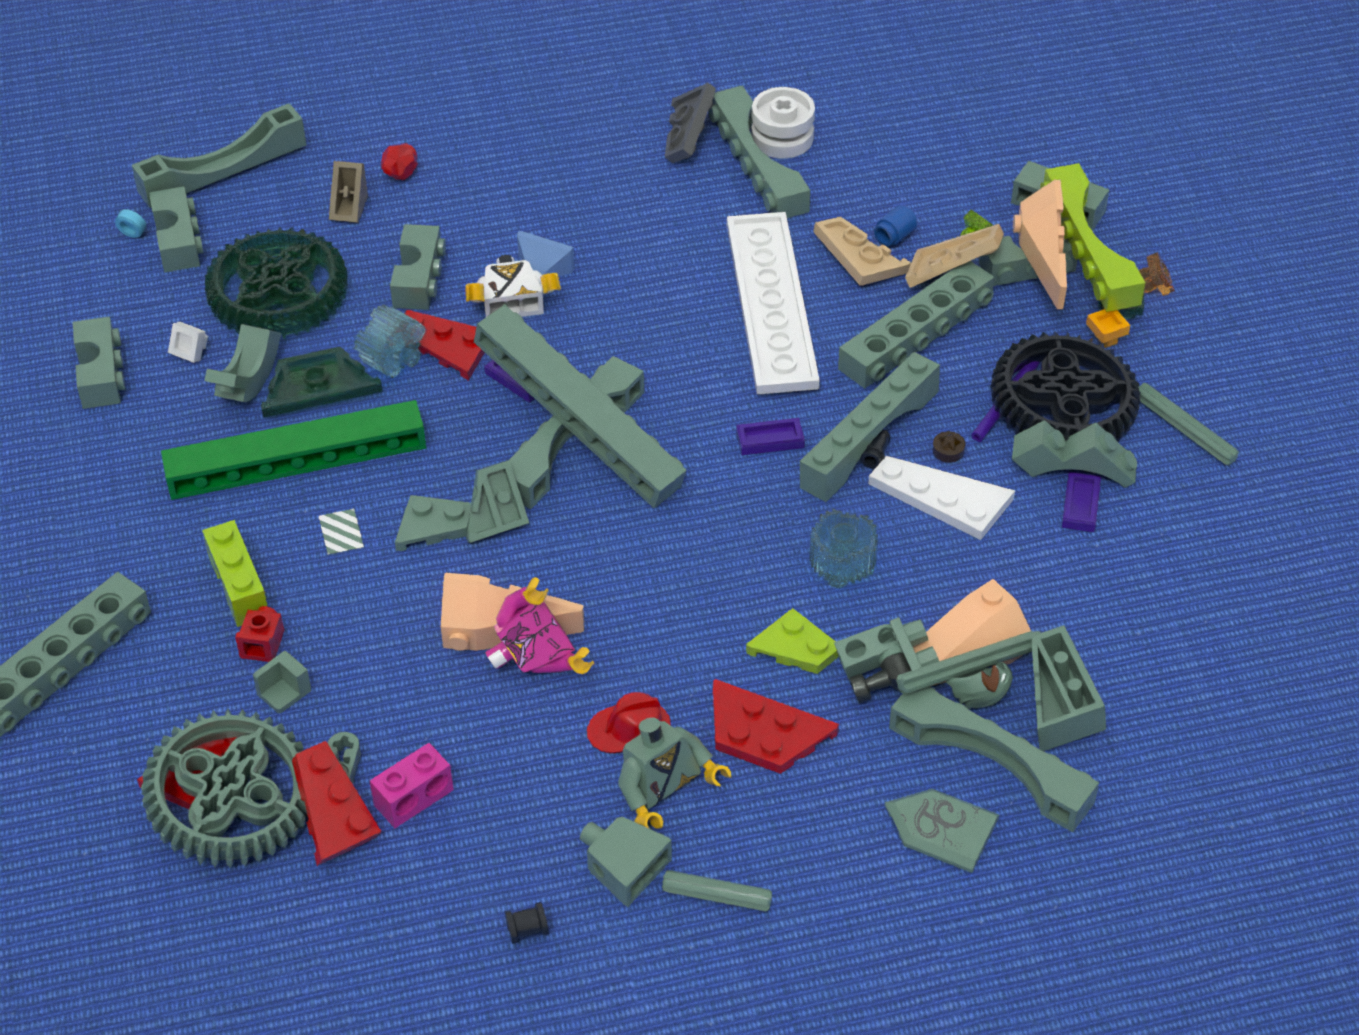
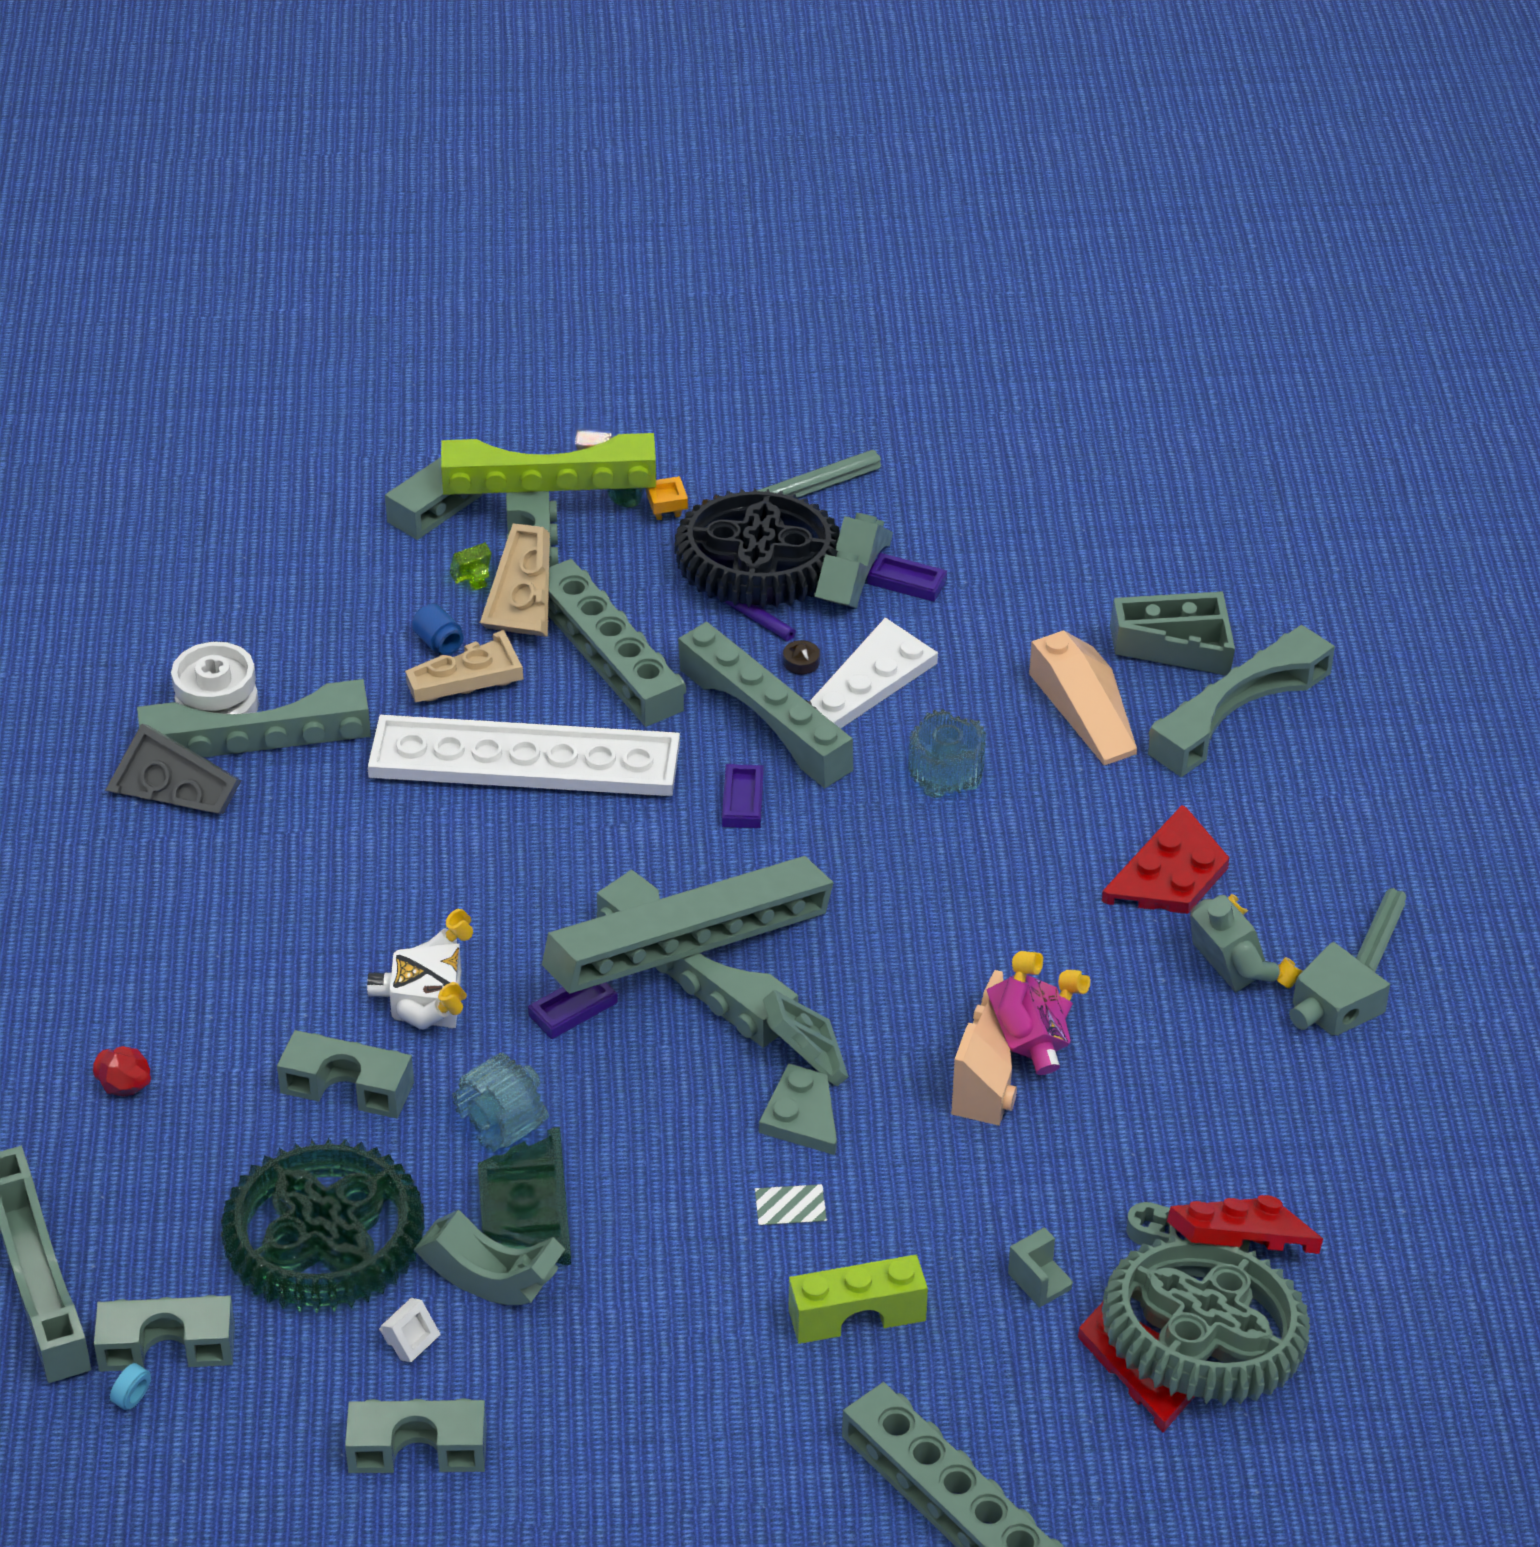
camera: 80 degrees left, 5 degrees down
green brick [161,400,426,500] -> none
red brick [235,606,284,662] -> none
dark tan slope [329,161,368,223] -> none
dark pink brick [370,743,454,828] -> none
red wing [395,310,485,381] -> none
black bush [504,902,549,944] -> none
medium blue slope [517,230,575,276] -> none
red piece [587,692,671,753] -> none
lime wing [746,608,838,674] -> none
sand green hips [834,617,939,704] -> none
sand green tile [885,788,1000,873] -> none
sand green axle [896,631,1041,693] -> none
sand green hair [946,662,1013,709] -> none
light nougat wedge [1013,180,1067,309] -> none

